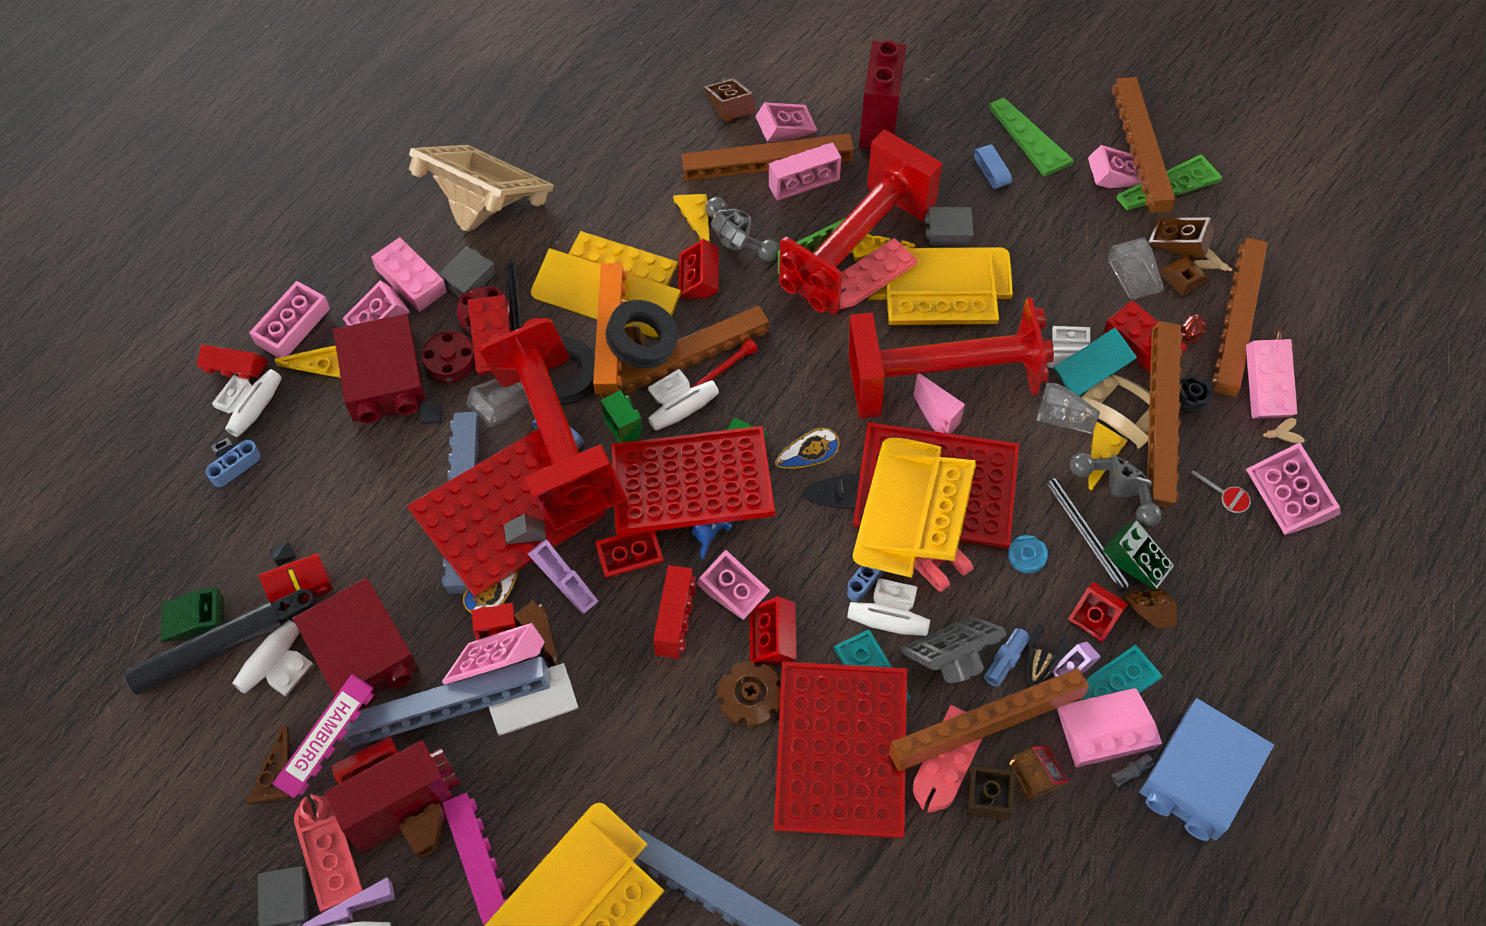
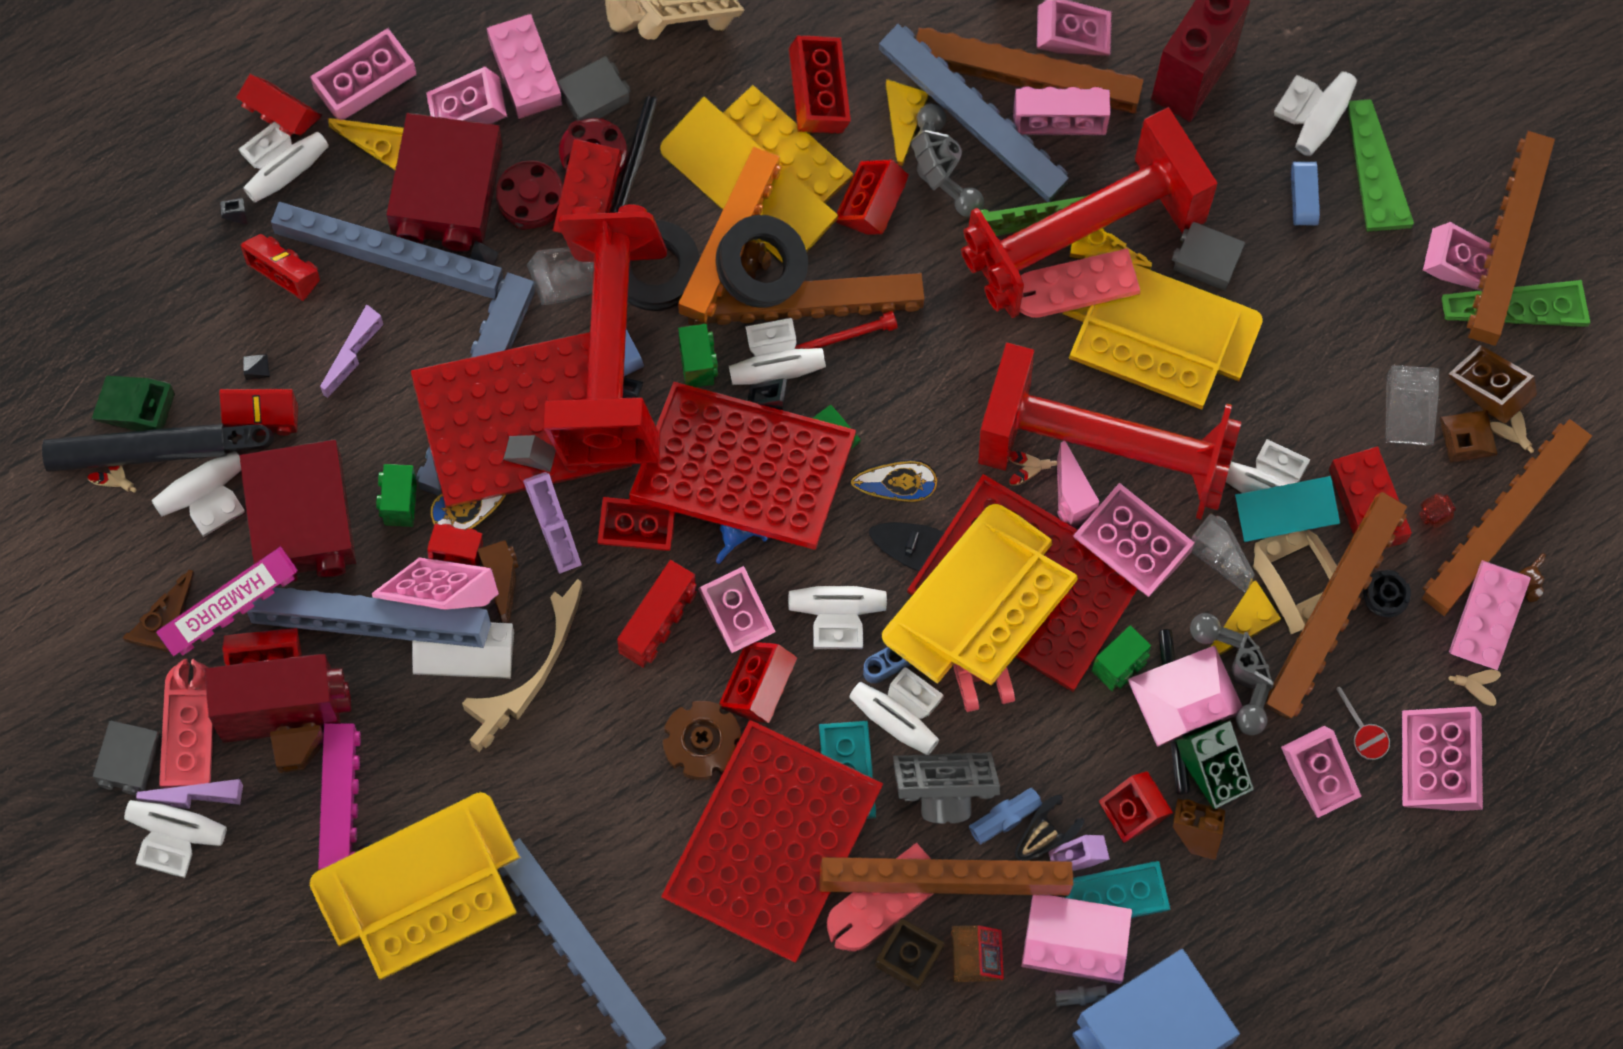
camera: 20 degrees right, 10 degrees up
medium blue beam [206,440,261,487] -> none
dark azure tile [1008,535,1048,573] -> none
none -> tan piece [87,465,137,492]
none -> red slope [240,234,320,301]
none -> sand blue brick [271,202,504,300]
none -> lavender slope [320,305,383,398]
none -> green brick [376,464,417,527]
none -> tan slope [462,579,583,752]
none -> black slope [747,378,787,410]
none -> white plate [788,586,887,649]
none -> red brick [789,35,851,133]
none -> sand blue brick [879,24,1069,202]
none -> piece [1009,451,1058,486]
none -> bright pink slope [1073,483,1195,597]
none -> green brick [1091,625,1151,692]
none -> bright pink slope [1128,645,1243,747]
none -> white plate [1274,72,1357,156]
none -> bright pink slope [1281,726,1361,818]

